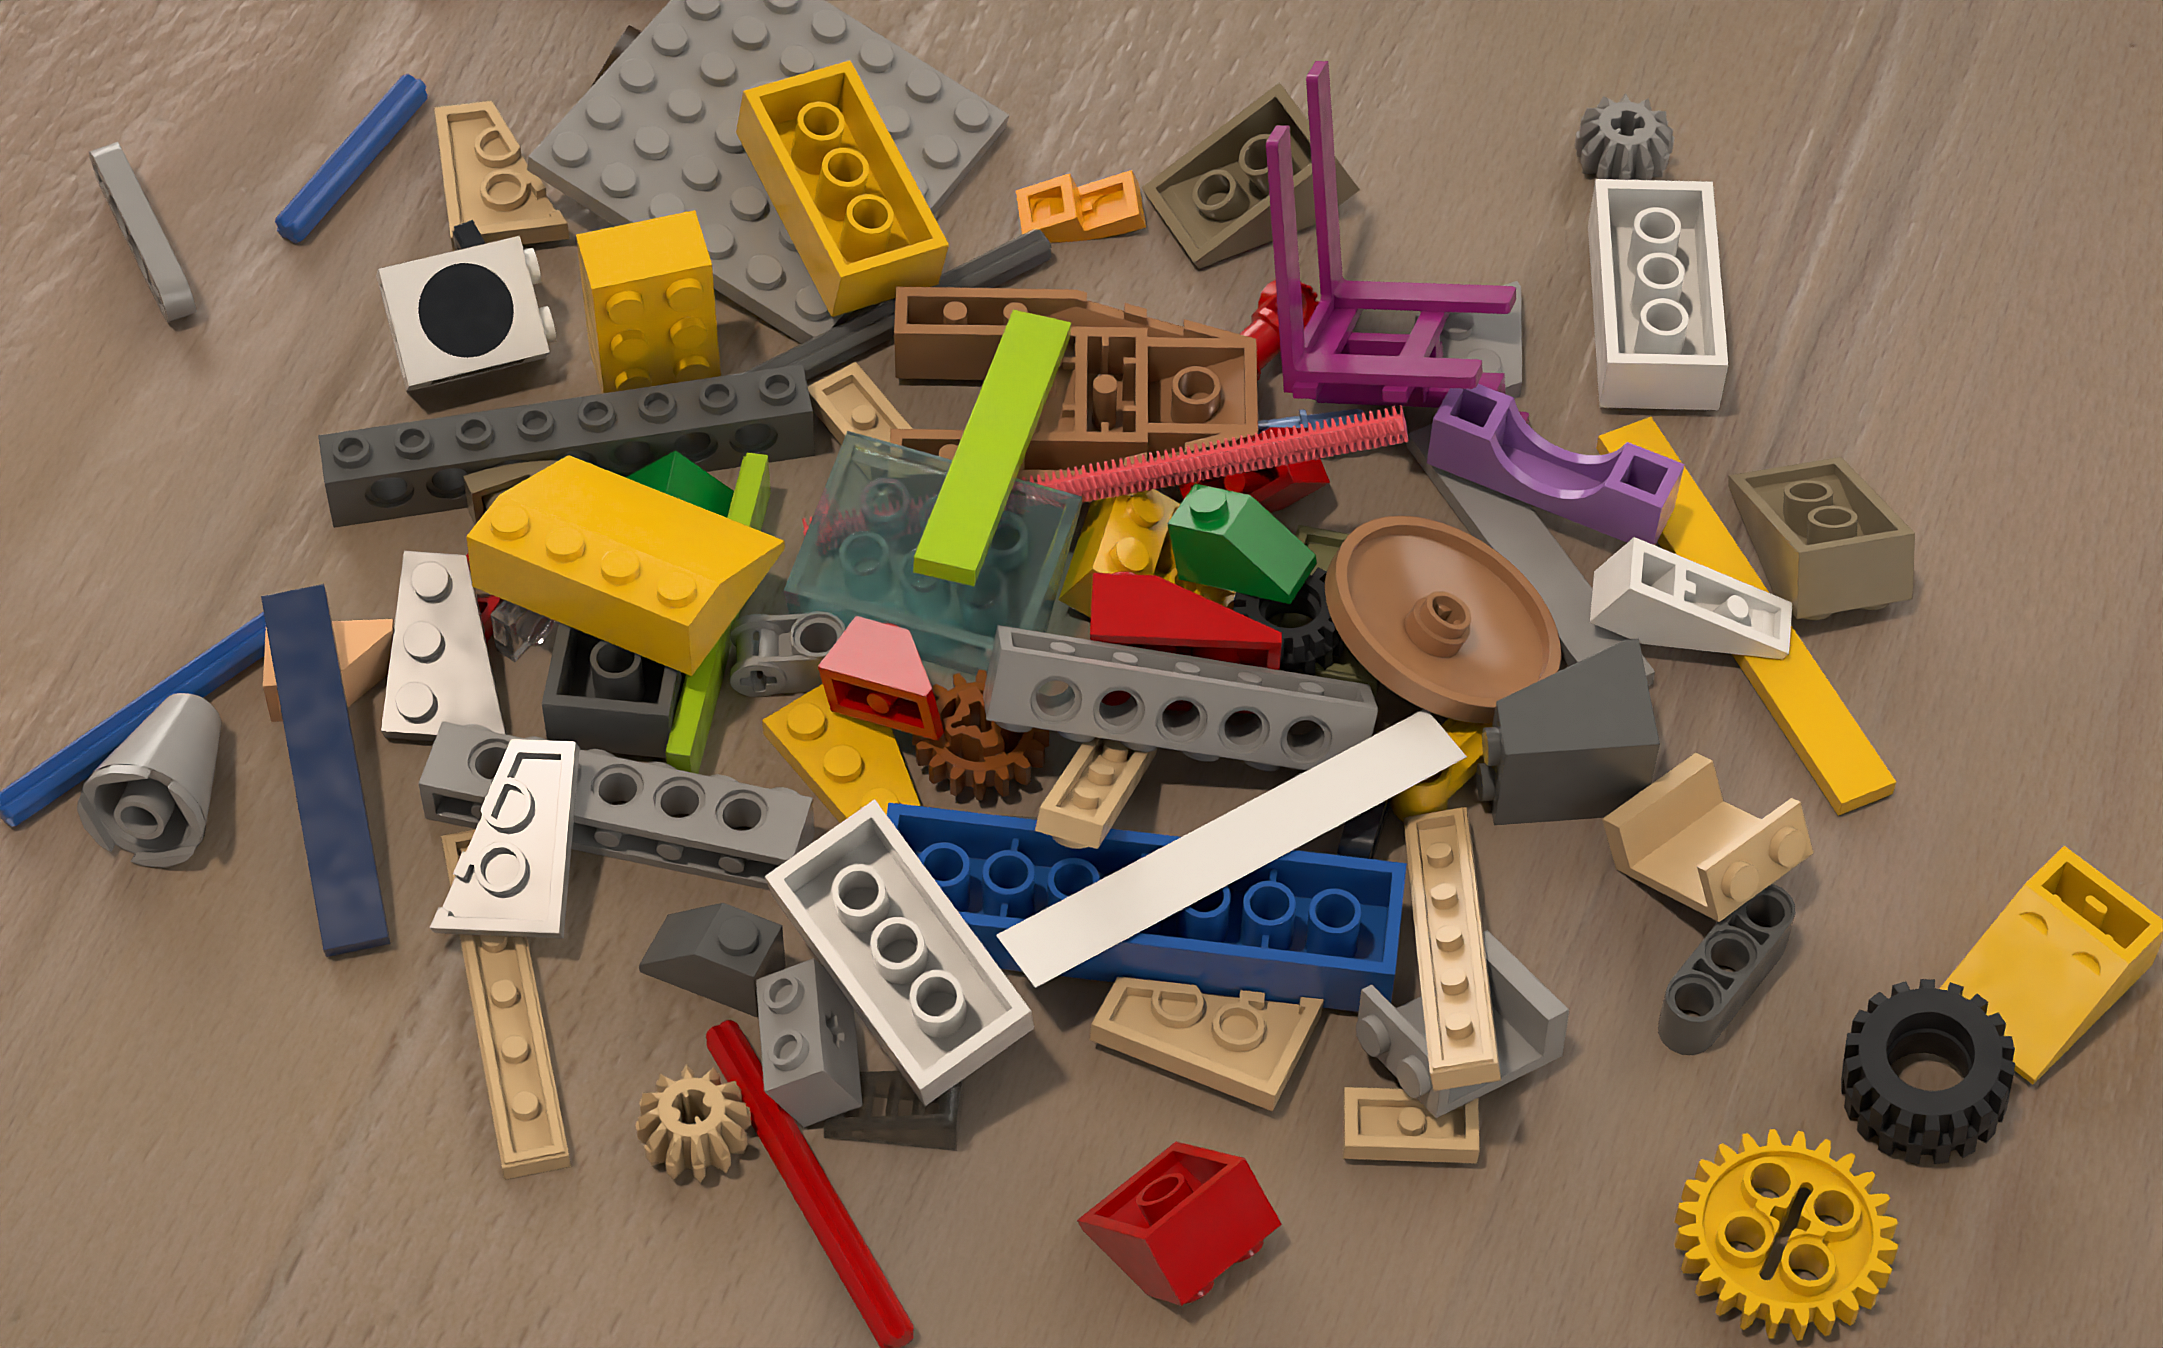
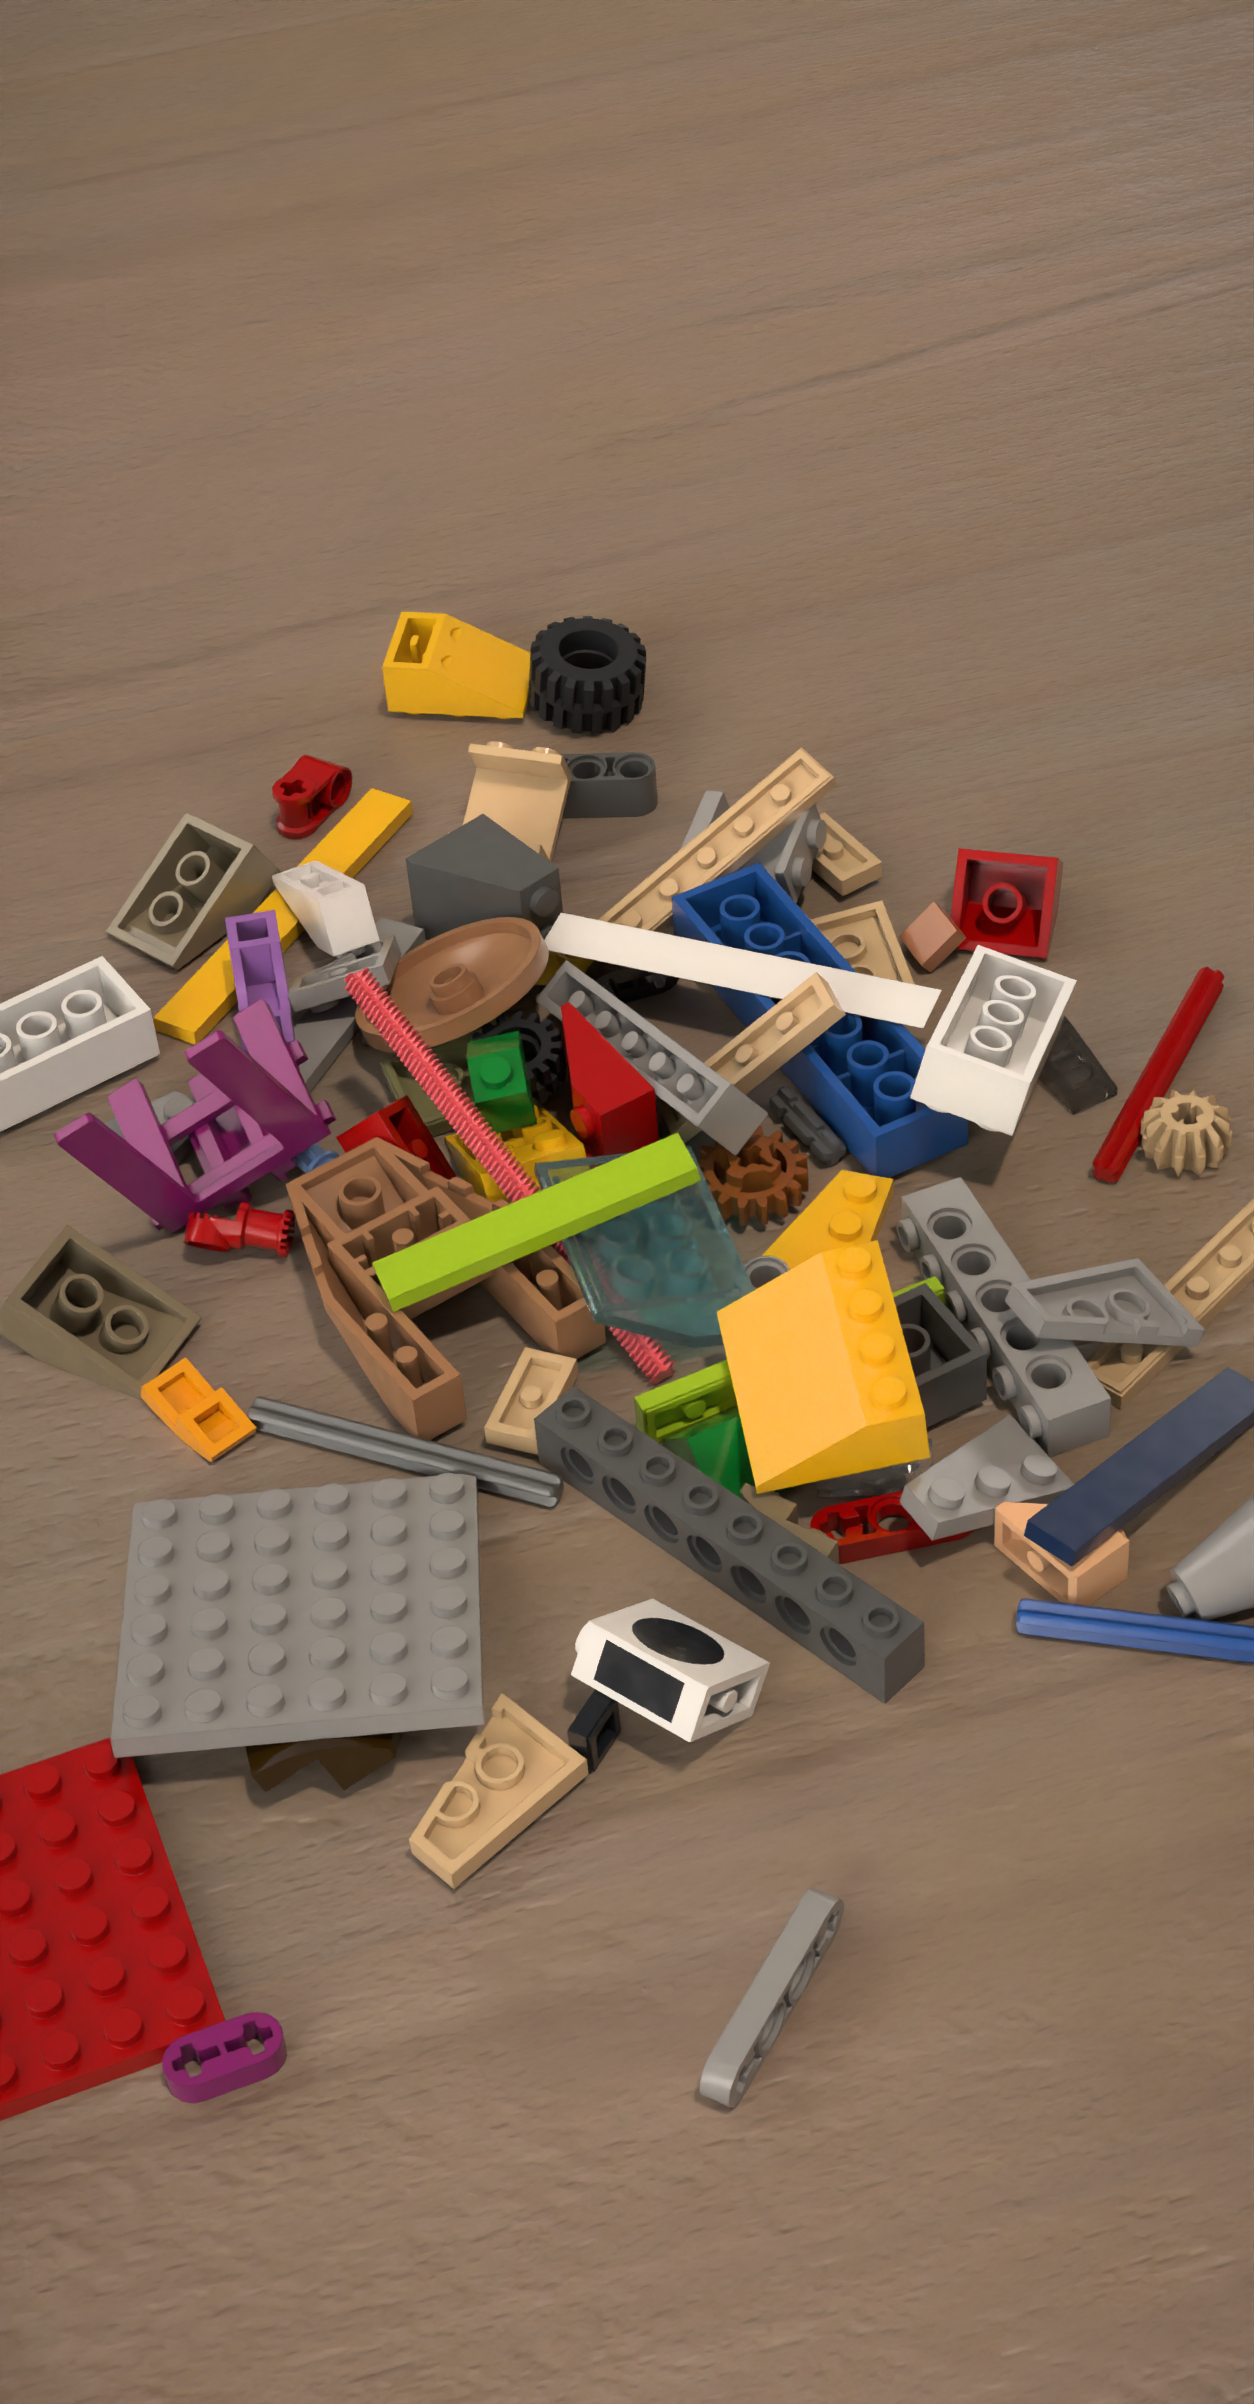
camera: 120 degrees left, 10 degrees down
blue axle [275,74,428,243] -> none
yellow brick [576,210,721,394] -> none
dark grey slope [639,903,785,1017] -> none
yellow brick [736,60,949,317] -> none
light grey brick [756,958,862,1127] -> none
slope [818,616,944,741] -> none
yellow gear [1674,1129,1898,1340] -> none
none -> red piece [272,755,353,839]
none -> light grey wing [288,935,401,1013]
none -> nougat tile [899,901,967,973]

